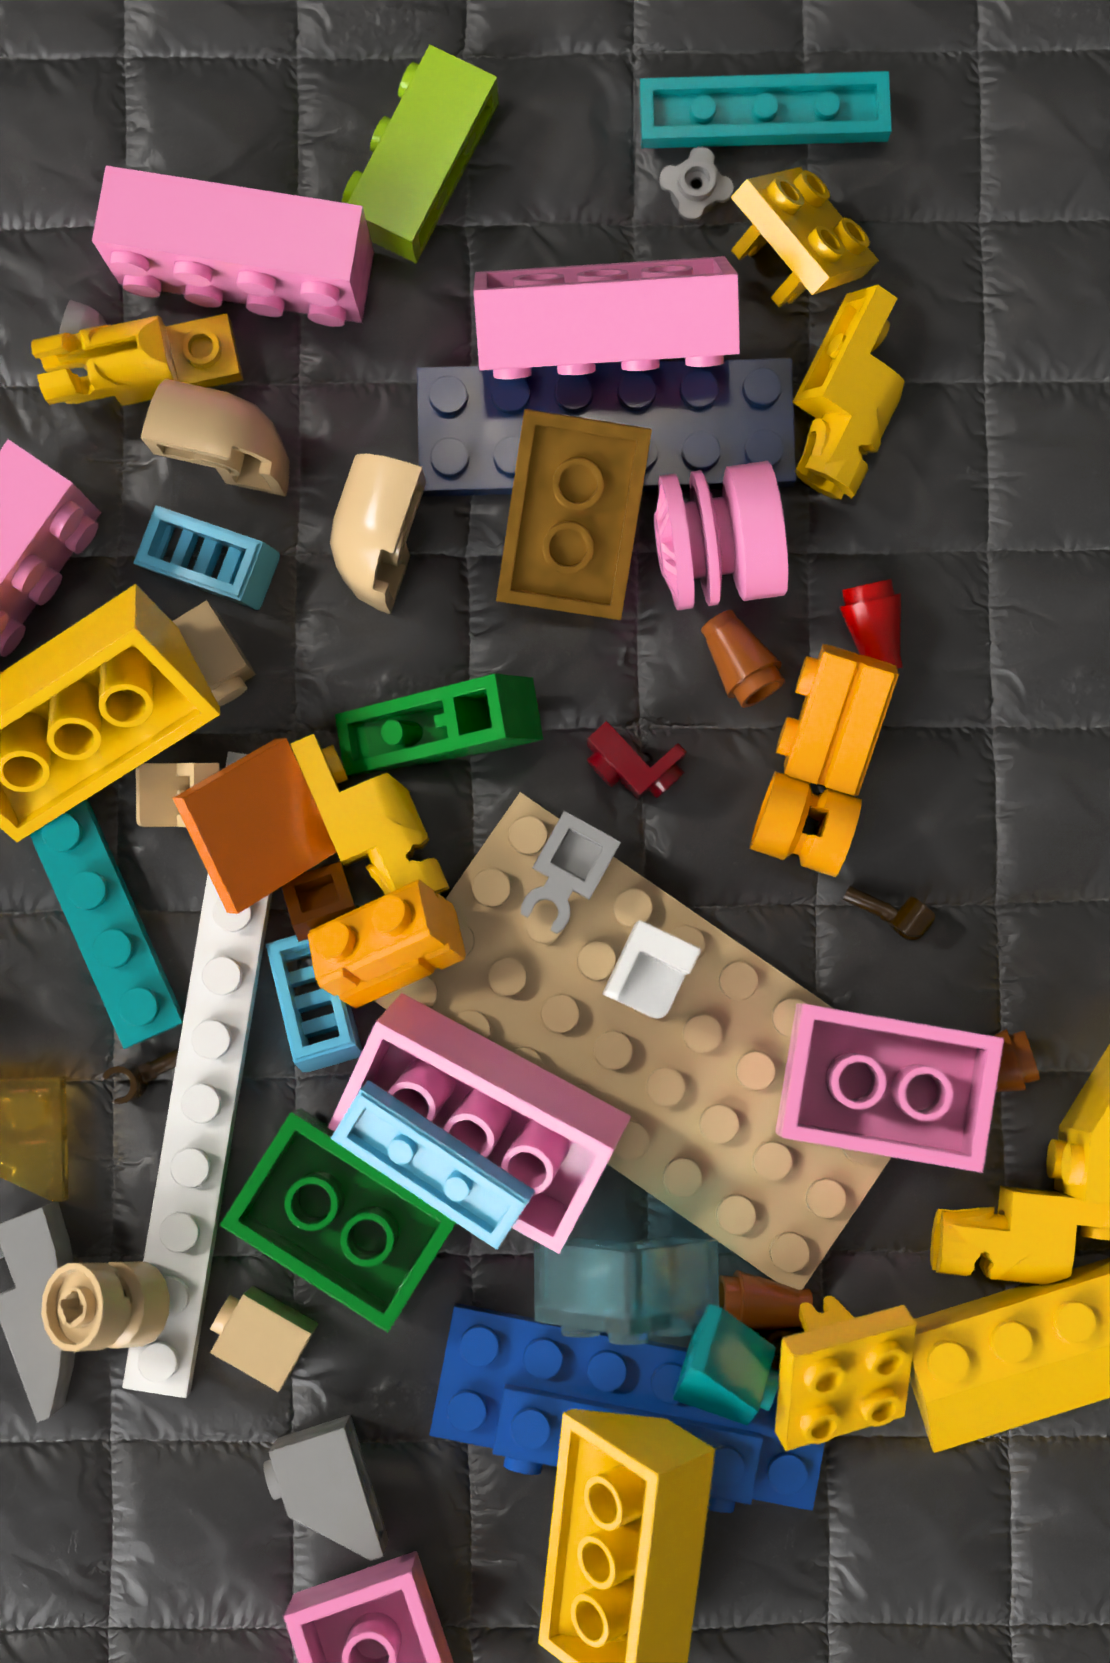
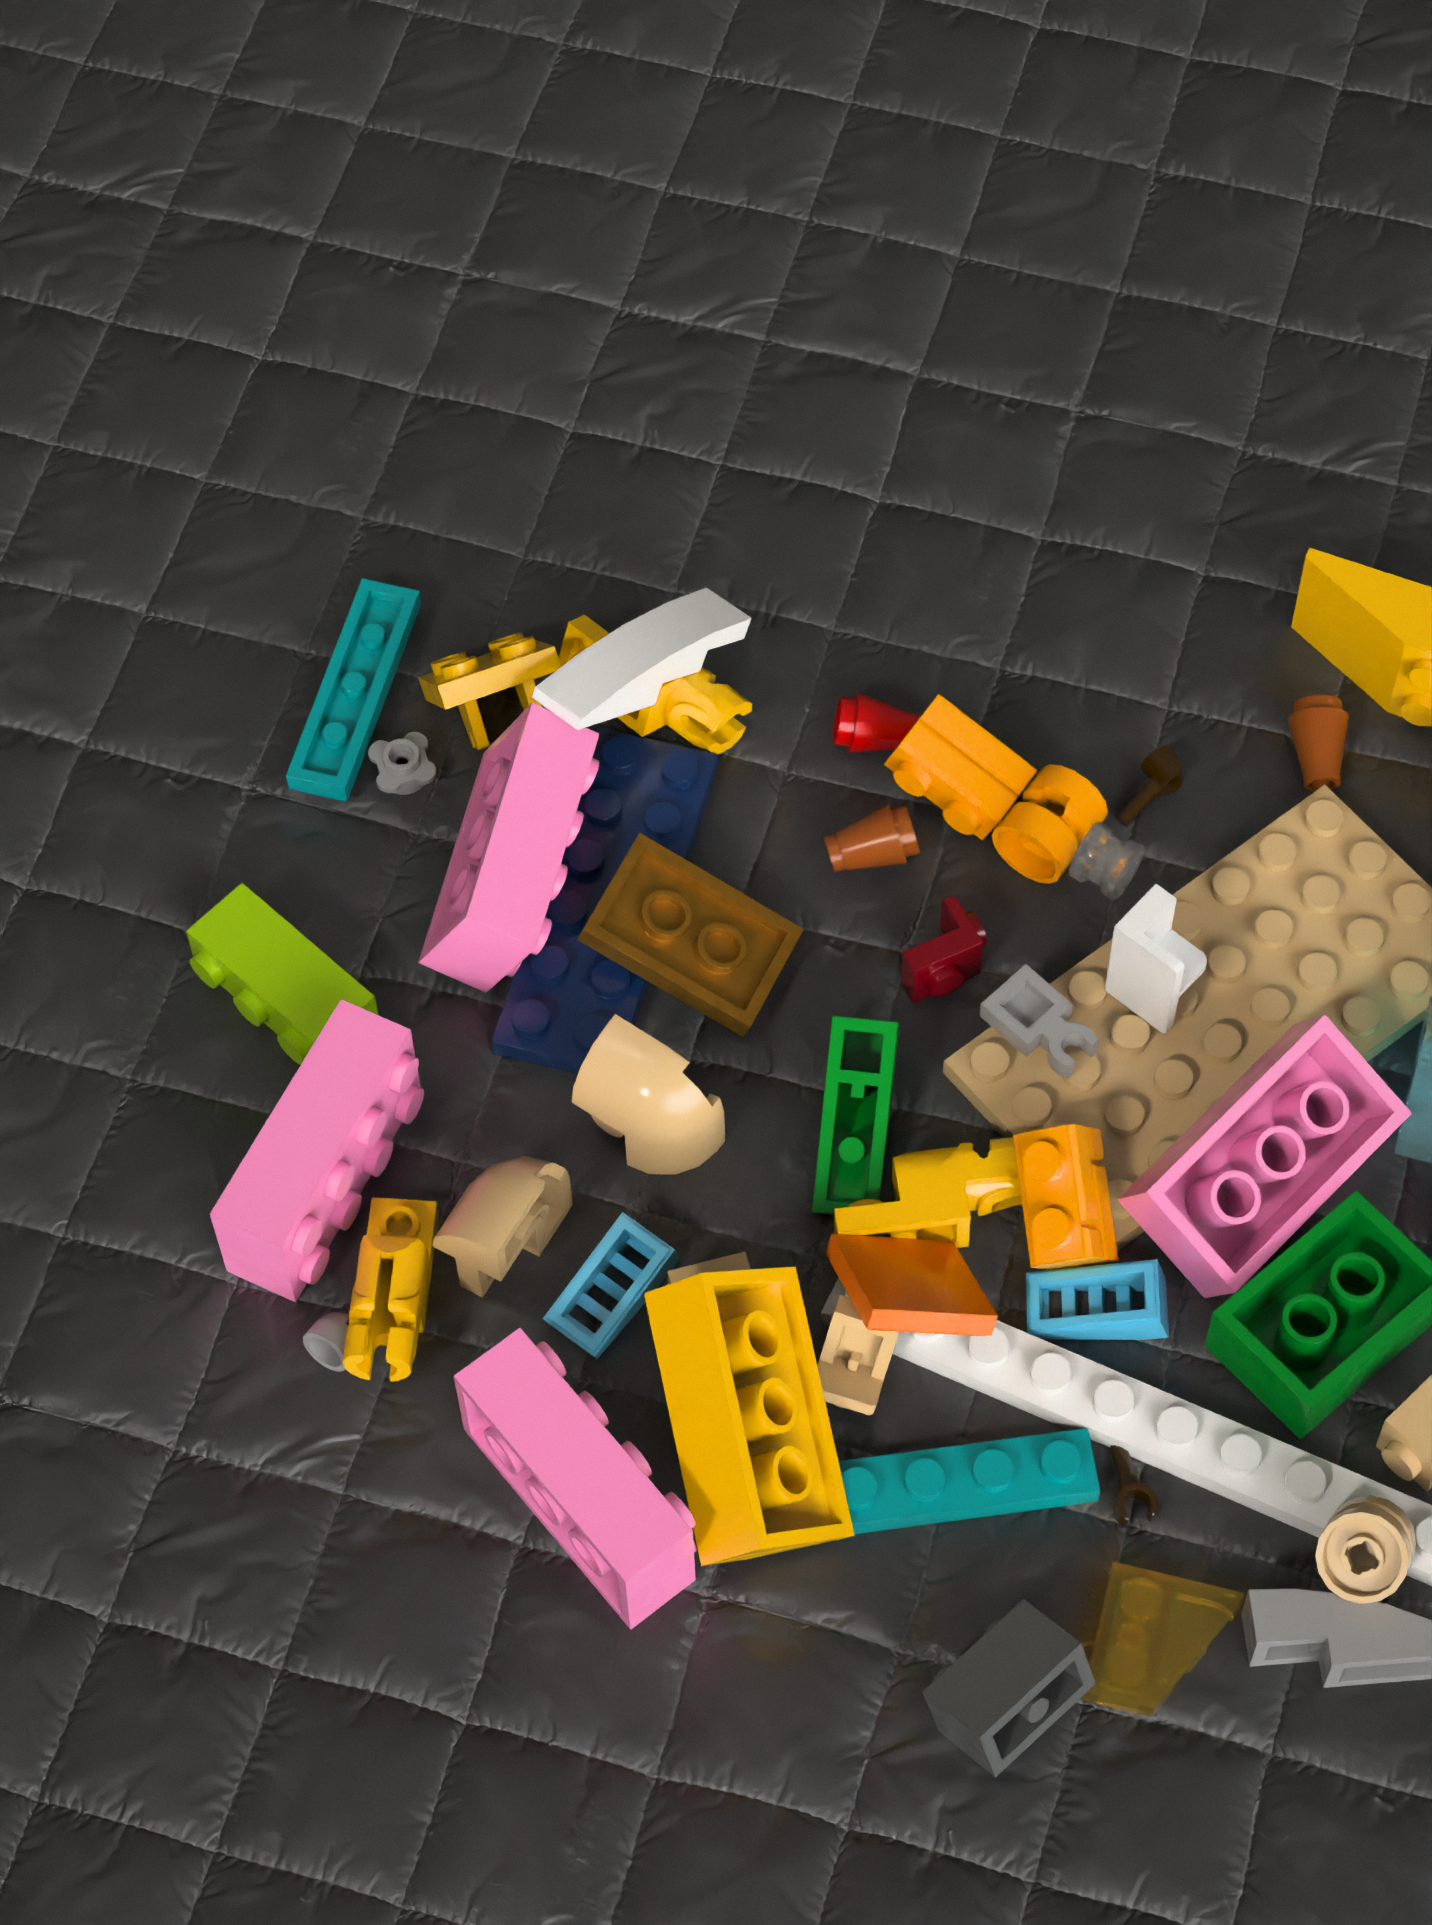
camera: 75 degrees left, 25 degrees down
reddish brown plate [282,861,356,942] -> none
medium azure tile [331,1080,535,1249] -> none
bright pink wheel [654,461,788,611] -> none
bright pink brick [775,1003,1004,1173] -> none
none -> white slope [532,588,752,730]
none -> clear wheel [1069,822,1145,901]

